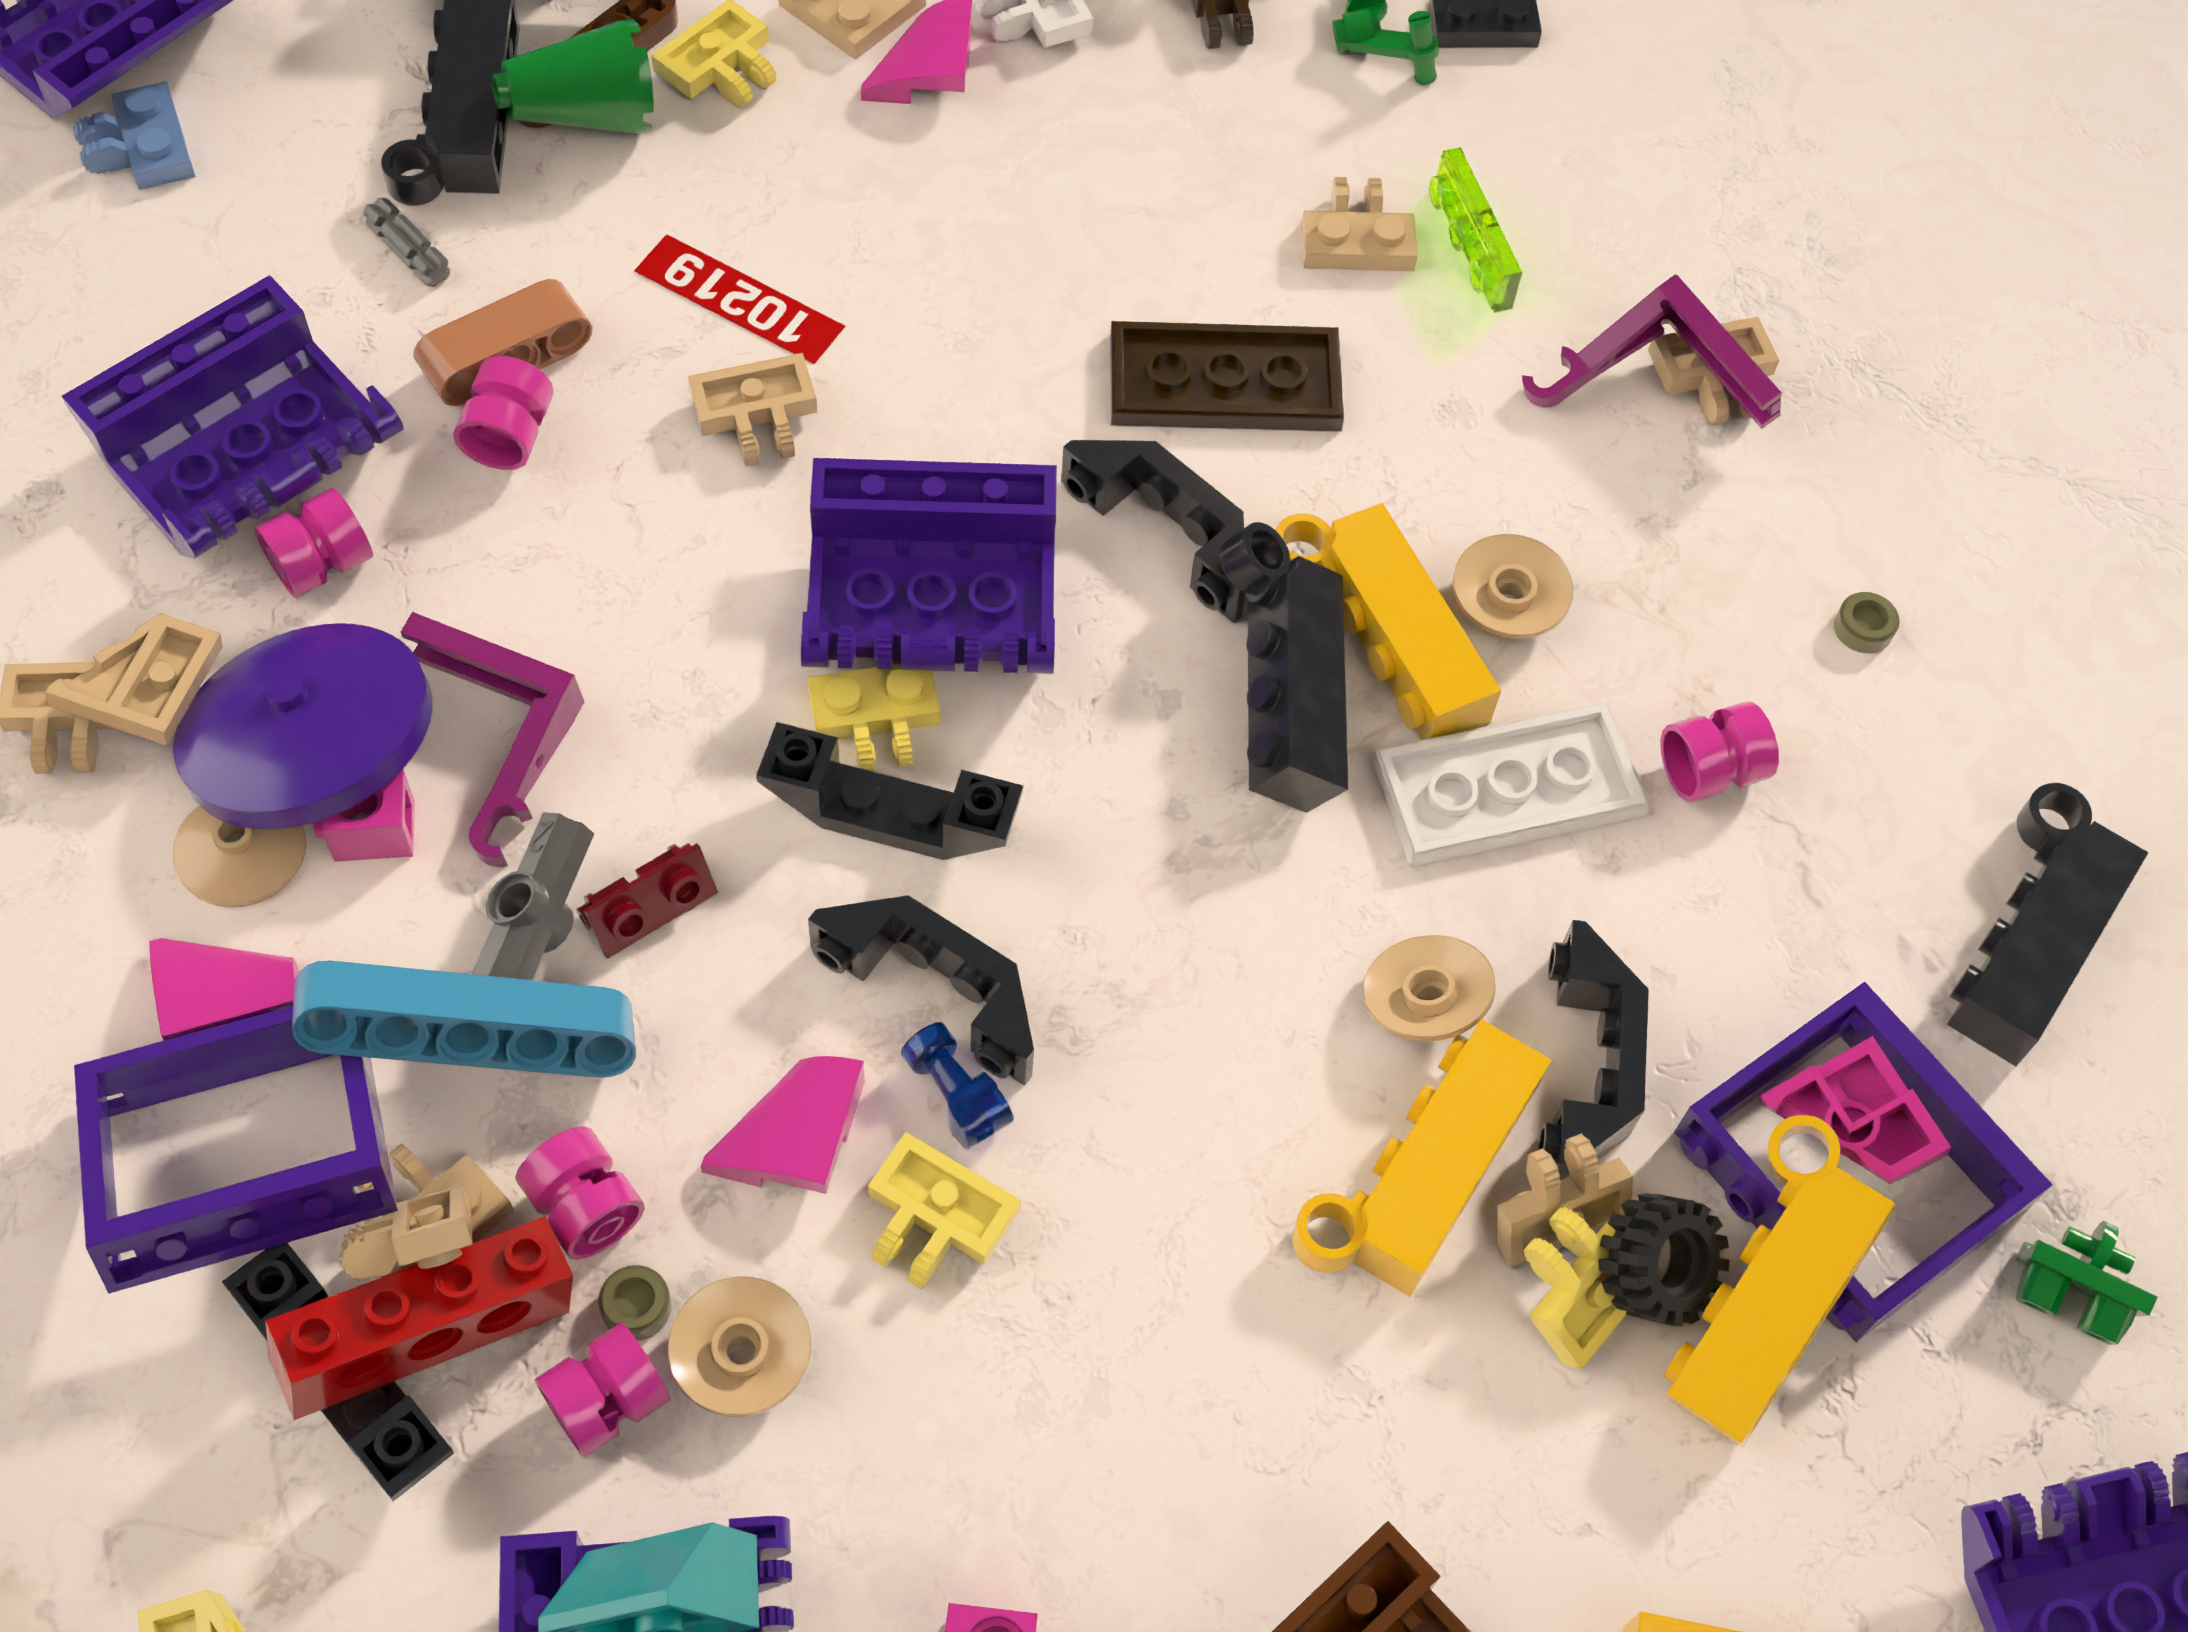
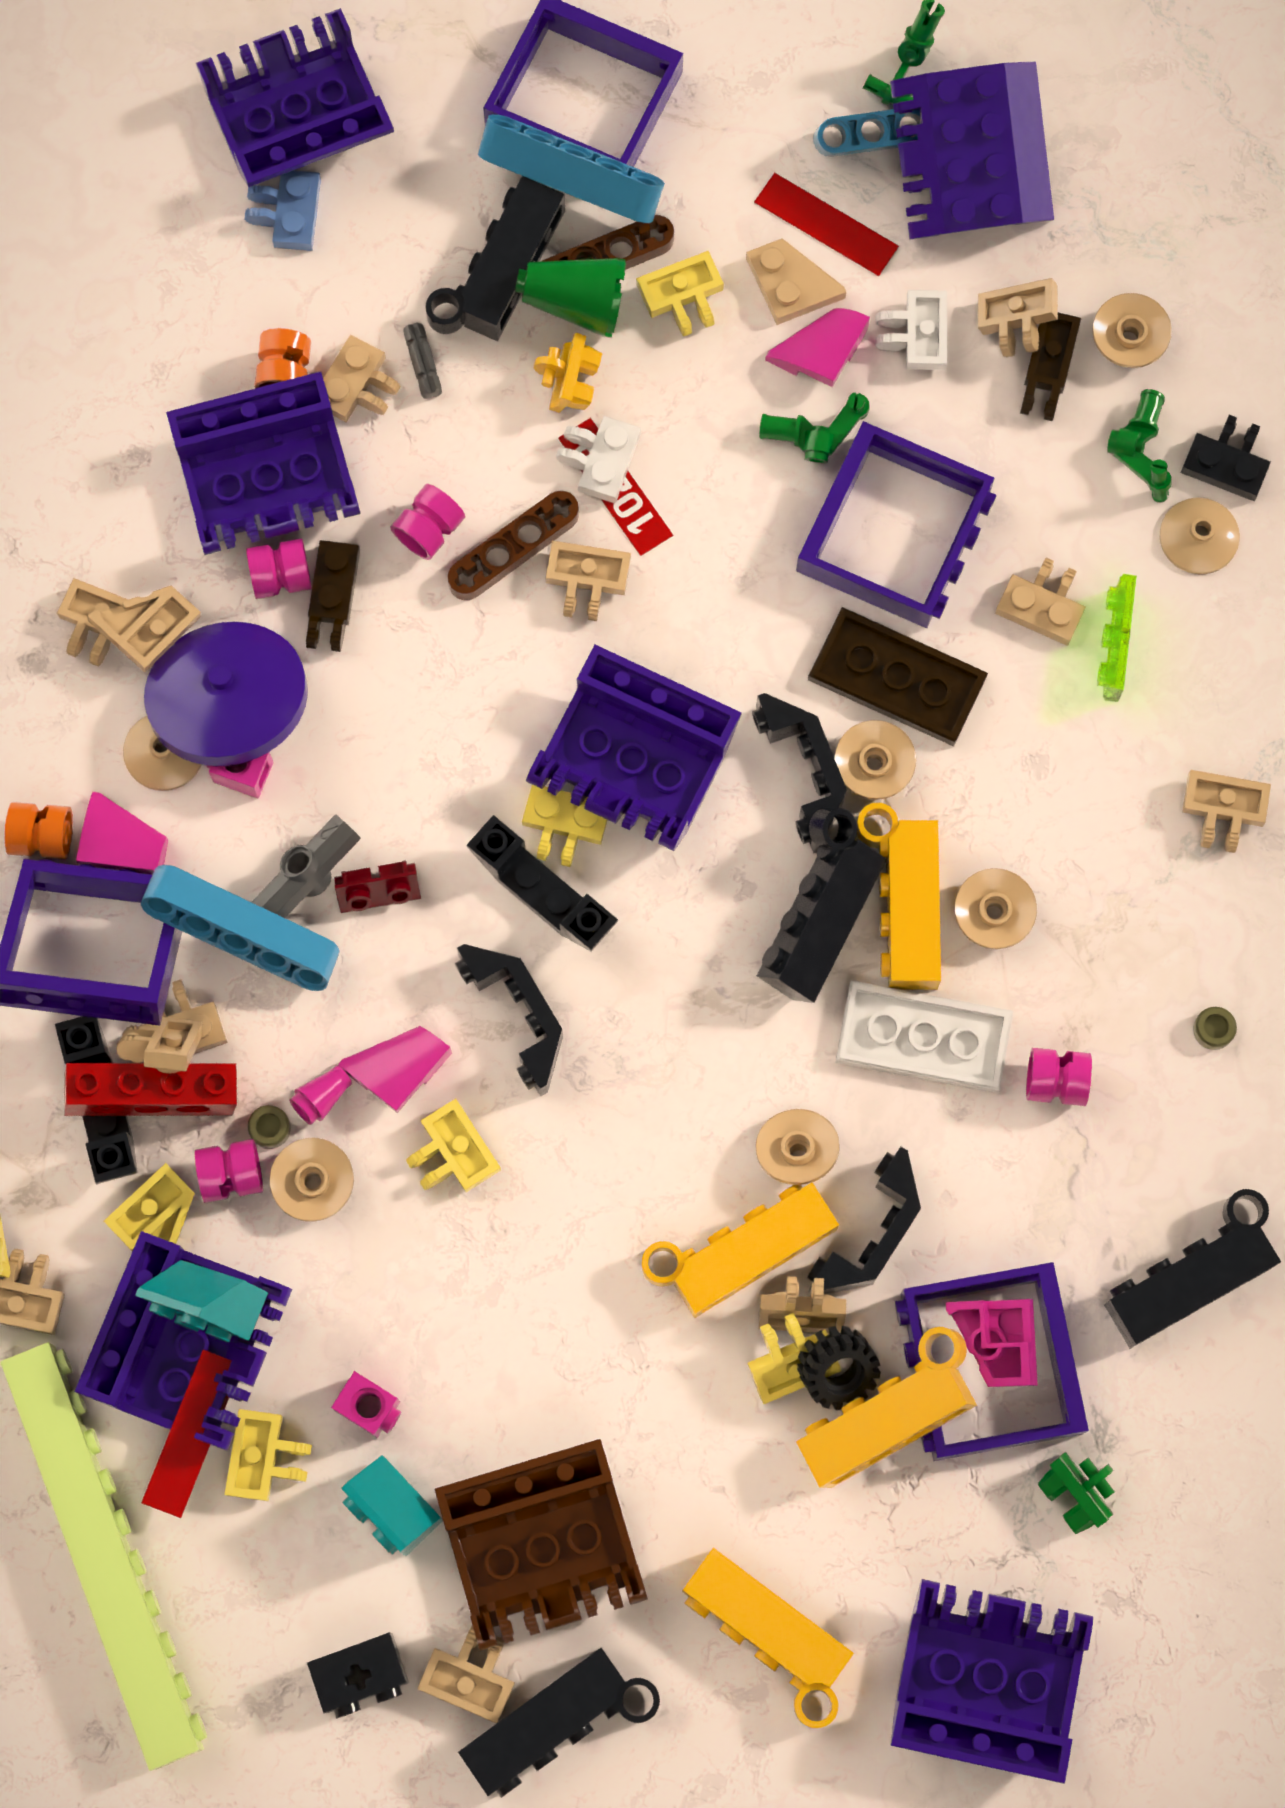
camera: 30 degrees right, 15 degrees up
magenta hinge [400,612,585,867] -> none
nougat beam [413,279,593,406] -> none
dark pink wheel [515,1126,645,1260] -> none
clear blue leg [901,1022,1014,1150] -> none
magenta hinge [1522,274,1782,429] -> none
none -> orange wheel [5,802,73,859]
none -> light yellow wing [104,1163,195,1251]
none -> orange wheel [254,328,311,388]
none -> dark pink cone [289,1065,352,1125]
none -> dark brown hinge [306,540,360,652]
none -> tan hinge [323,334,401,422]
none -> reddish brown beam [448,491,579,600]
none -> yellow hips [533,332,602,413]
none -> white hinge [556,416,641,503]
none -> green pin [759,392,870,463]
none -> dark purple window [796,421,997,628]
none -> tan dish [835,720,916,800]
none -> tan dish [1160,498,1240,574]

